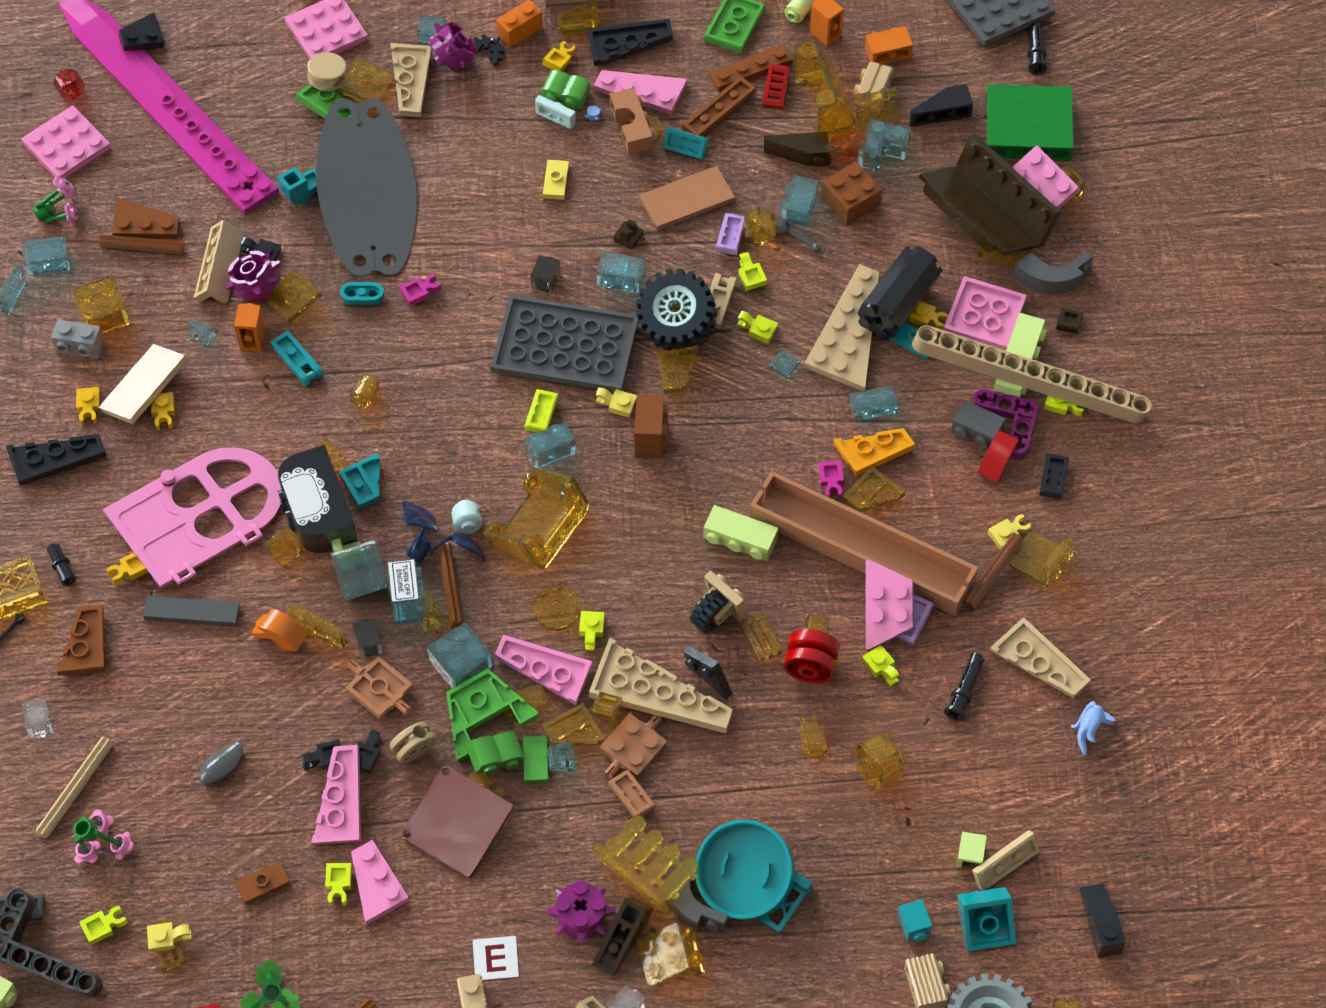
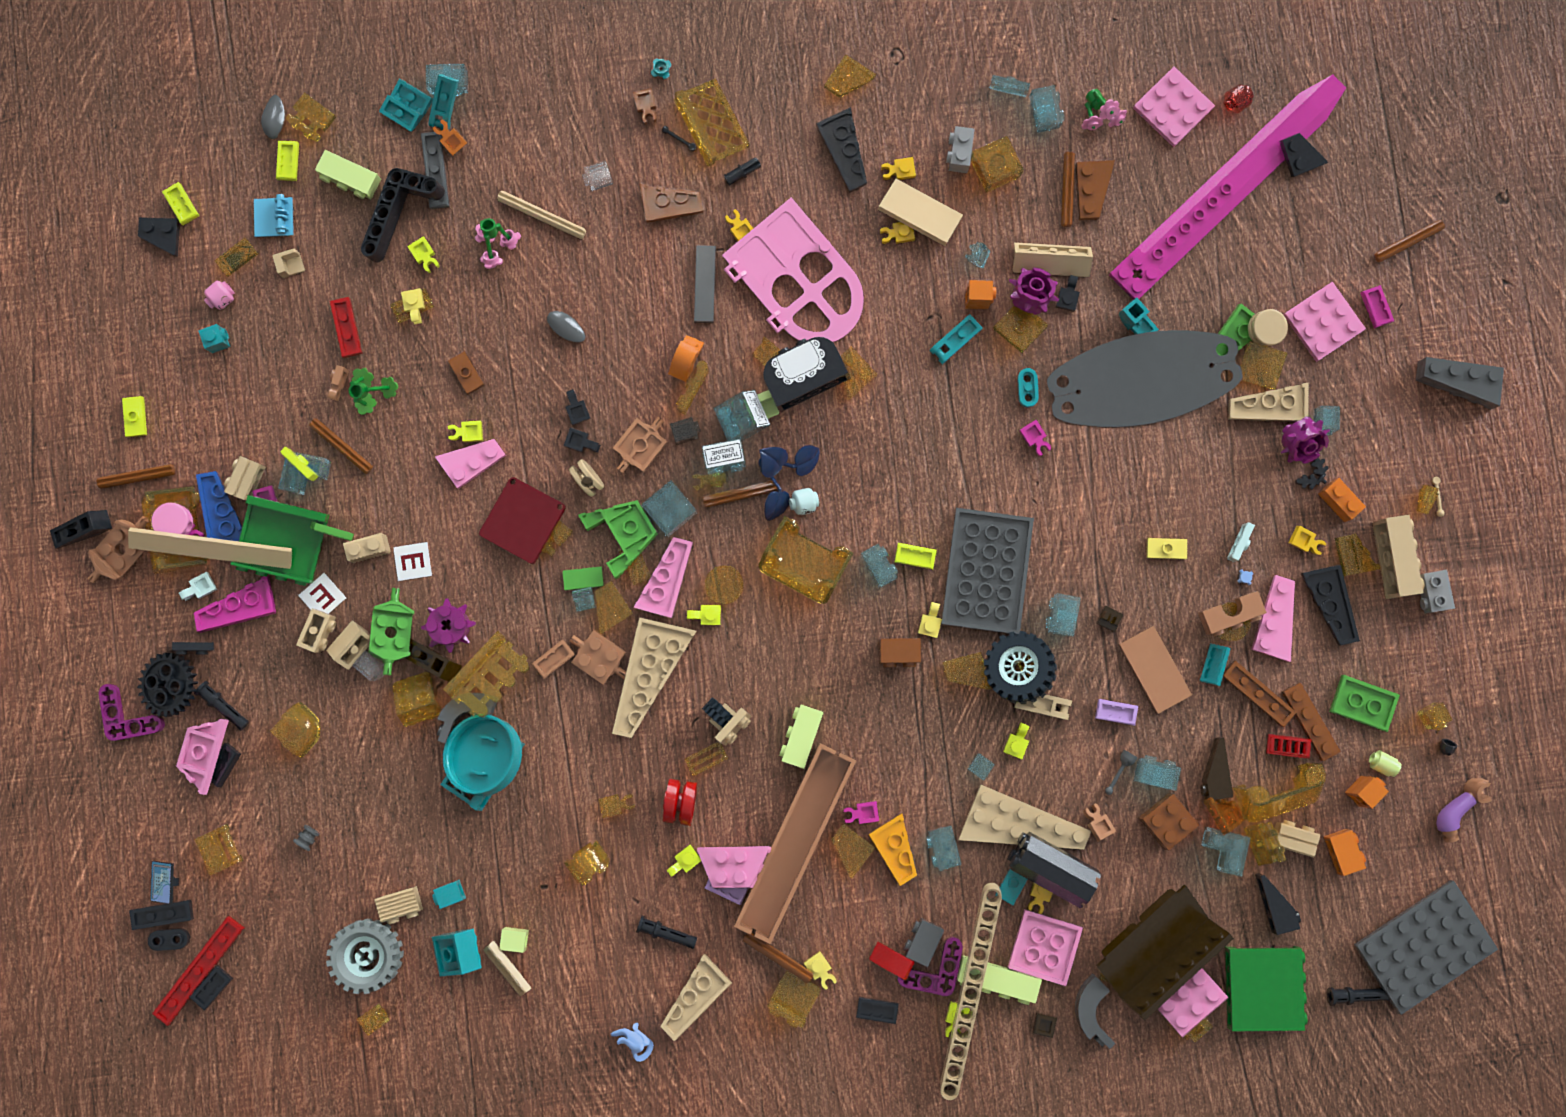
camera: 85 degrees right, 25 degrees up
bright pink wing [311,745,361,845] -> none
teal wing [339,453,380,510] -> none
clear yellow brick [350,374,379,408] -> none
bright green brick [467,731,524,775] -> none
clear smoke brick [530,255,561,294] -> none
bright green brick [542,70,591,110] -> none
clear yellow panel [592,691,623,732] -> none
black wing [682,645,733,699] -> none
neon yellow plate [739,252,767,291] -> none
clear yellow brick [744,206,776,245] -> none
clear yellow slope [804,614,830,634] -> none
black slope [1079,884,1126,958] -> none
none -> bright green plate [368,588,414,676]
none -> nougat plate [1083,804,1116,842]

